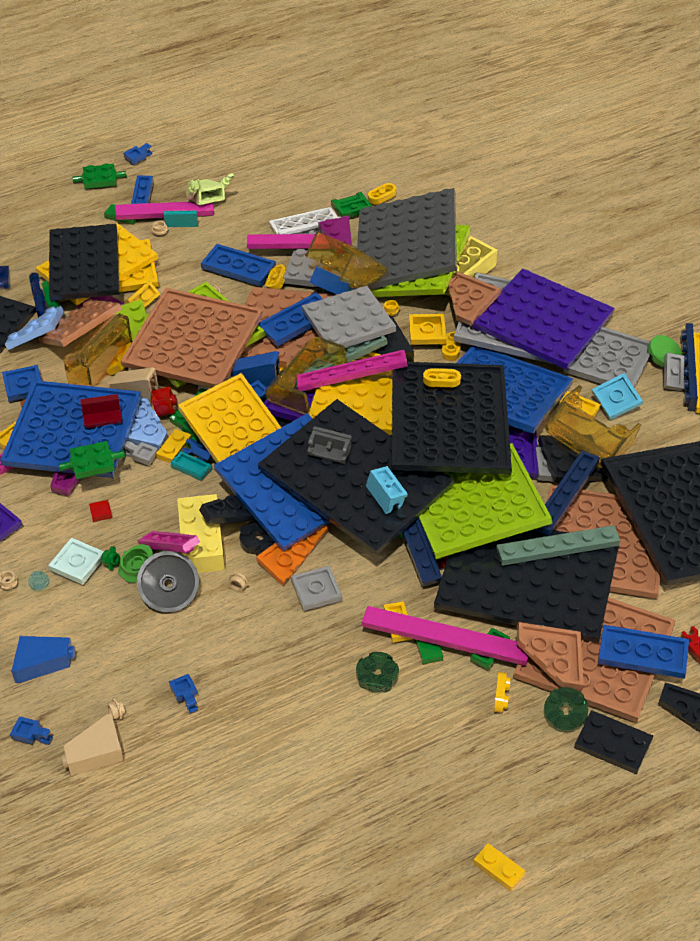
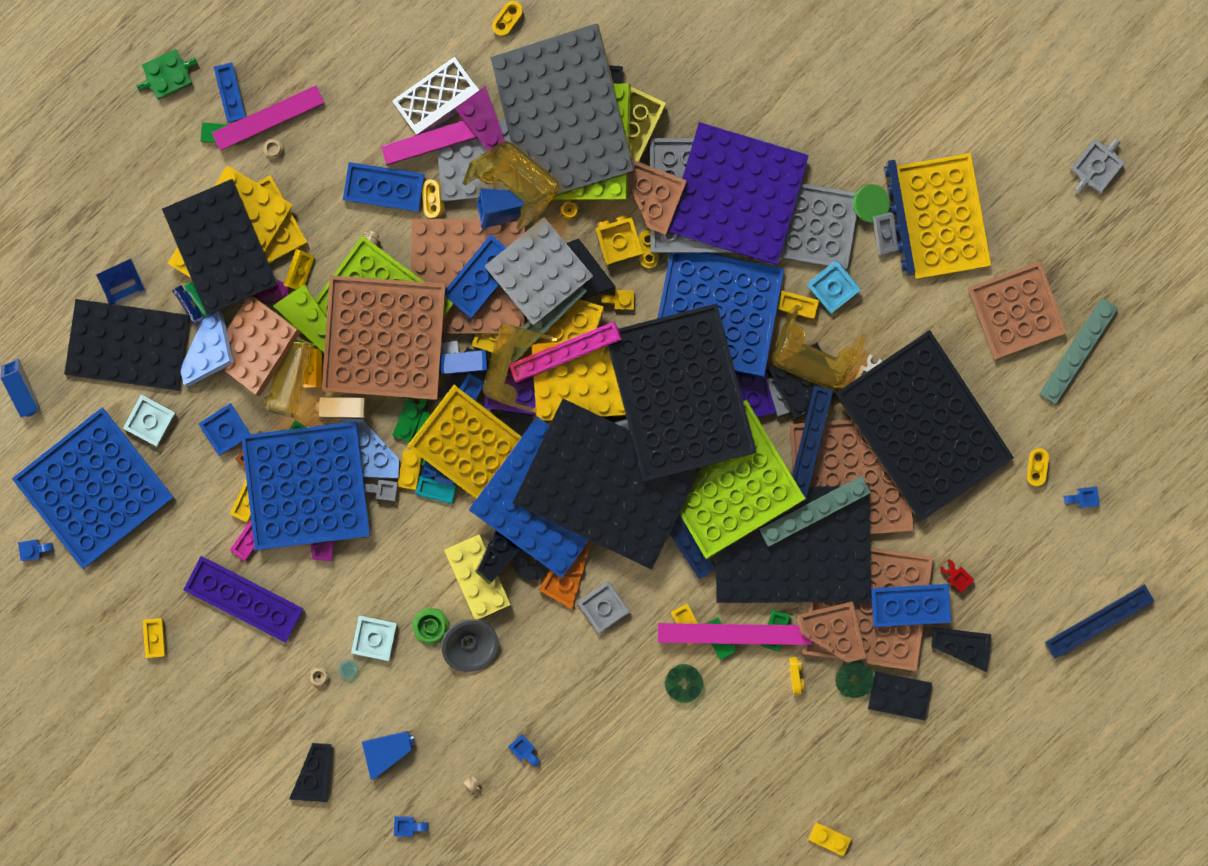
camera: 15 degrees left, 40 degrees up
green plate [58,441,125,479] -> none
tan slope [61,713,124,776] -> none
dark red panel [80,394,122,428] -> none
red tile [89,500,112,522] -> none
green plate [101,546,120,570] -> none
blue plate [124,143,153,165] -> none
dark pink plate [137,531,200,554] -> none
red brick [152,386,178,417] -> none
teal tile [164,210,198,227] -> none
yellowish green torso [186,173,234,205] -> none
tan plate [228,573,248,592] -> none
dark grey hinge [307,426,352,464] -> none
green plate [331,192,372,218] -> none
medium azure hinge [366,466,408,514] -> none
yellow plate [423,369,461,388] -> none

